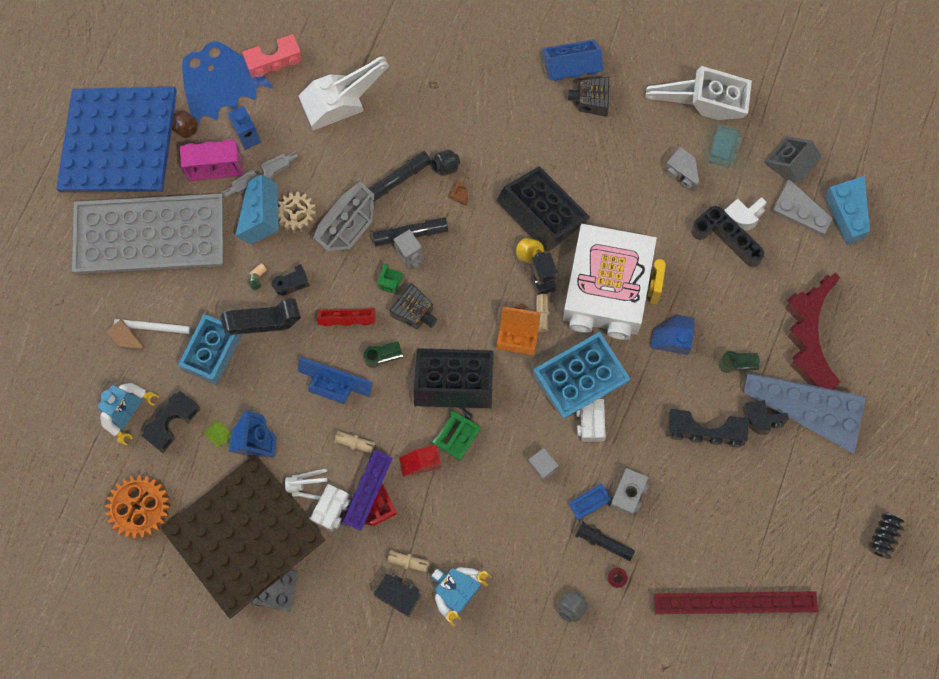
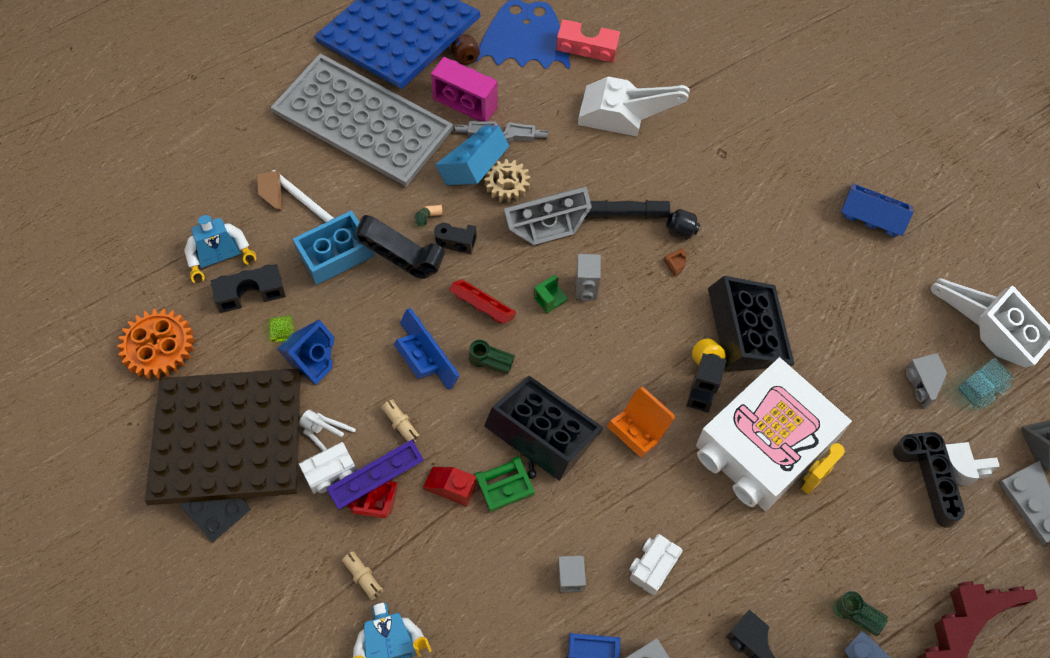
camera: 30 degrees right, 10 degrees down
blue torso [227,106,261,150] -> none
black piece [372,217,449,247] -> none
black brick [373,573,421,617] -> none
torso [389,283,438,329] -> none
dark azure slope [533,332,631,419] -> none
tan axle [536,294,550,333] -> none
torso [568,77,609,117] -> none
blue slope [650,315,695,355] -> none

